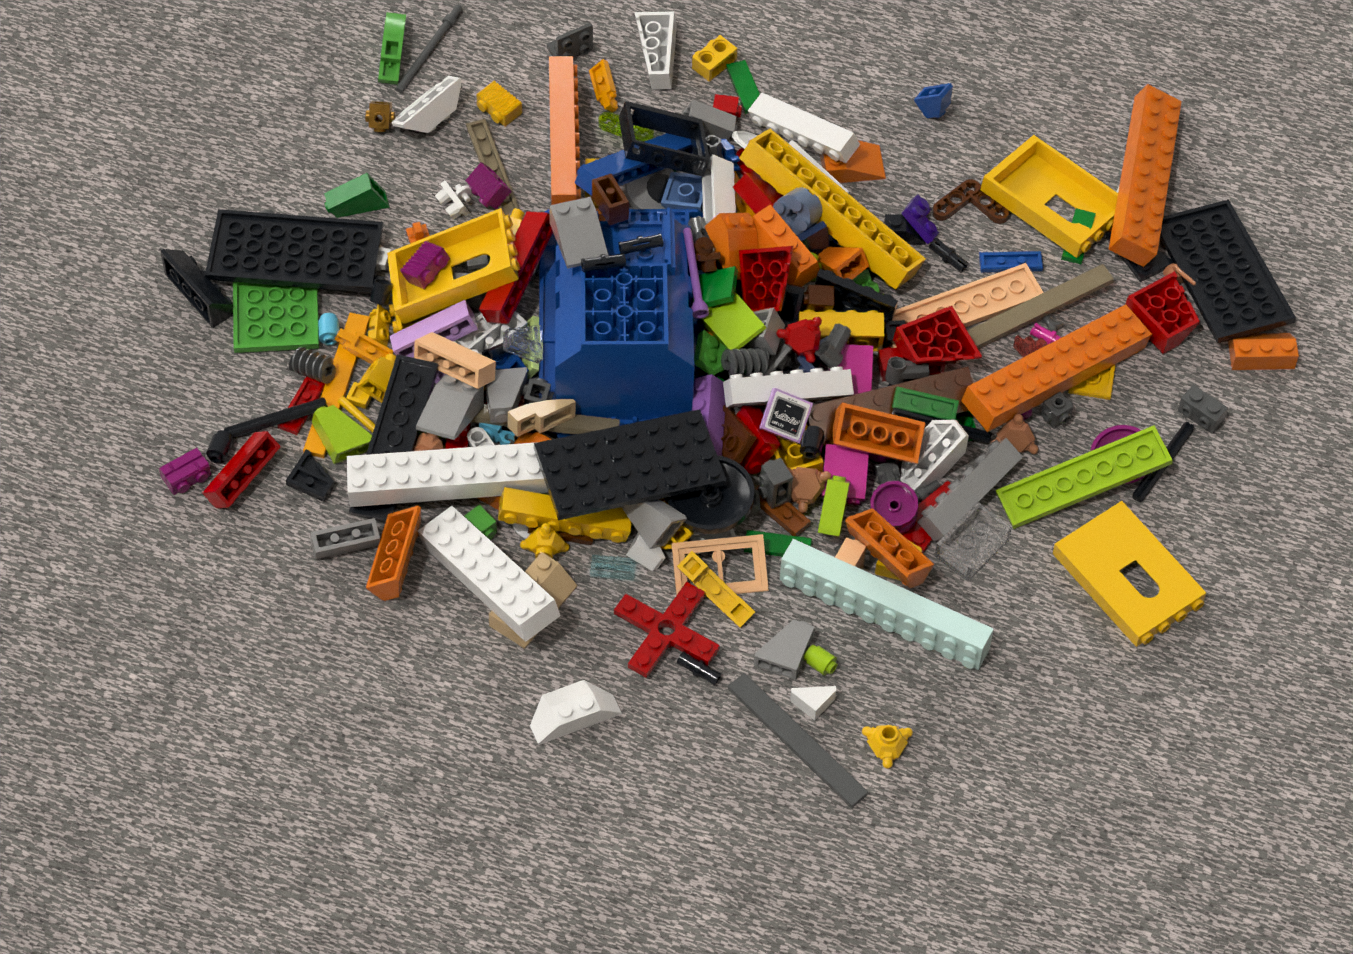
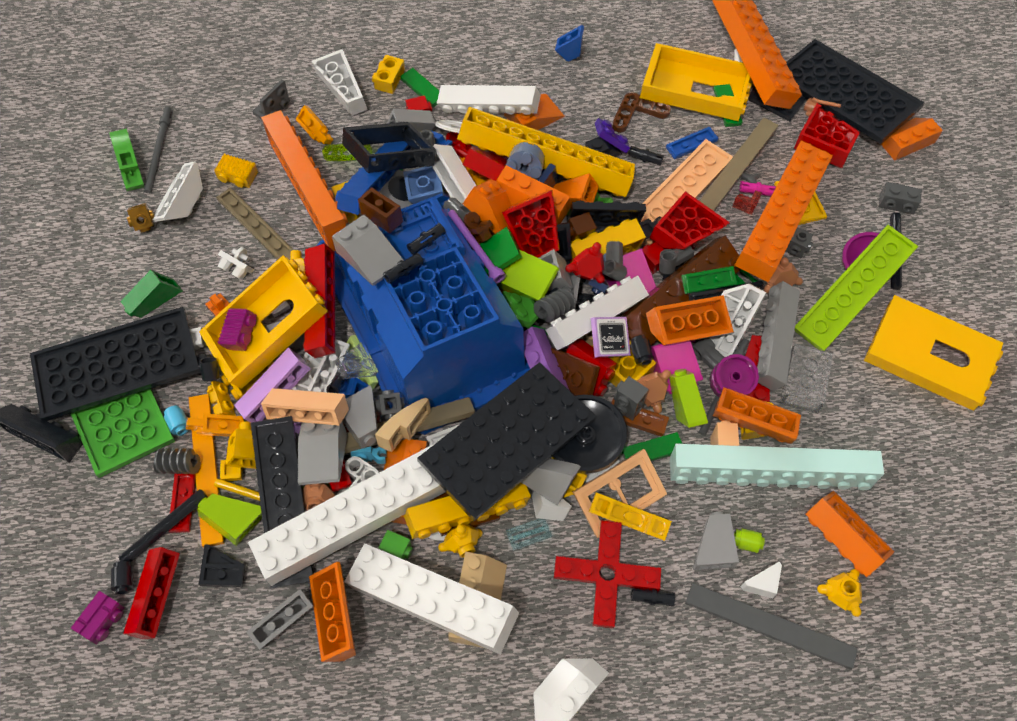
camera: 25 degrees left, 5 degrees up
magenta brick [465,162,512,209] -> none
none -> orange slope [805,491,894,577]

